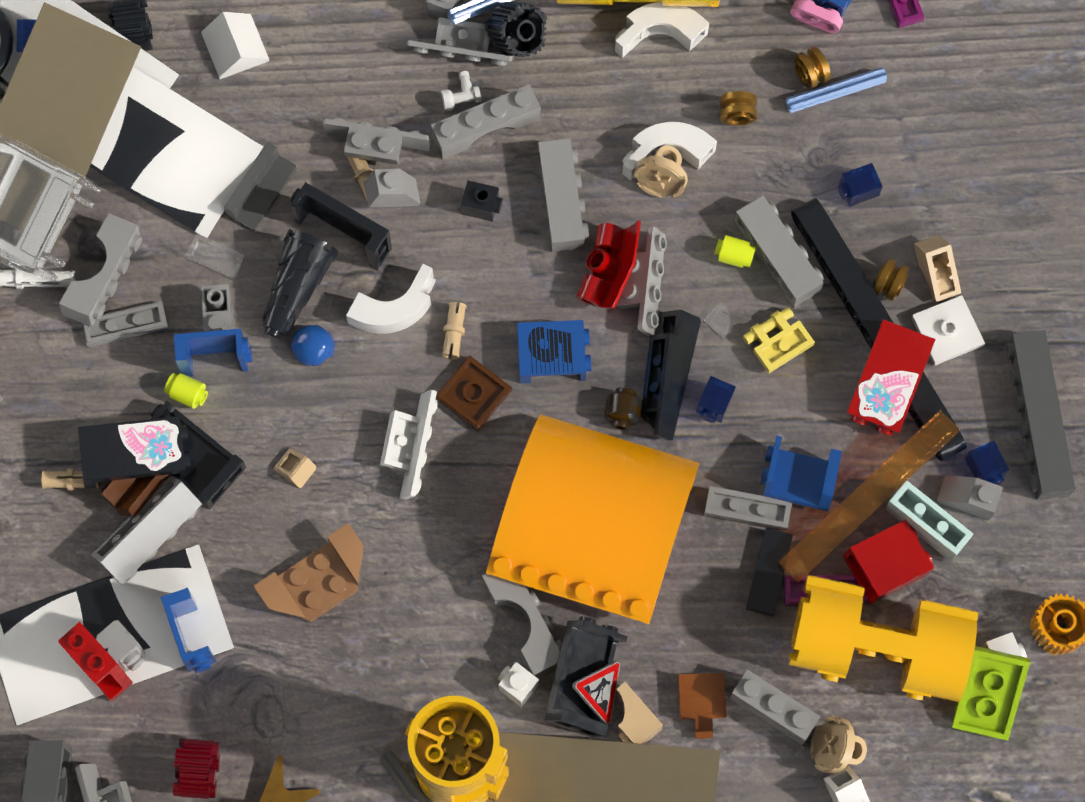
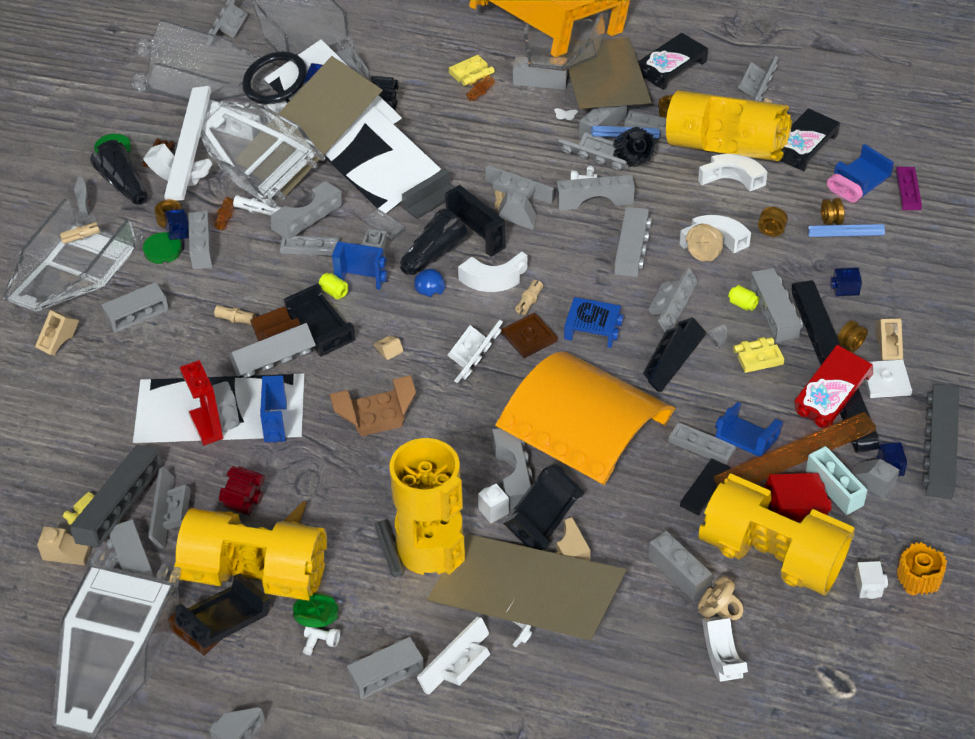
camera: 20 degrees right, 25 degrees down
black panel [78,416,191,489] -> none
white slope [201,12,269,79] -> none
black brick [461,180,503,222] -> none
piece [573,661,620,724] -> none
red panel [576,220,641,309] -> none
dark brown head [604,387,643,430] -> none
dark orange piece [678,672,727,739] -> none
clear blue brick [696,376,736,423] -> none
lime plate [951,646,1030,741] -> none

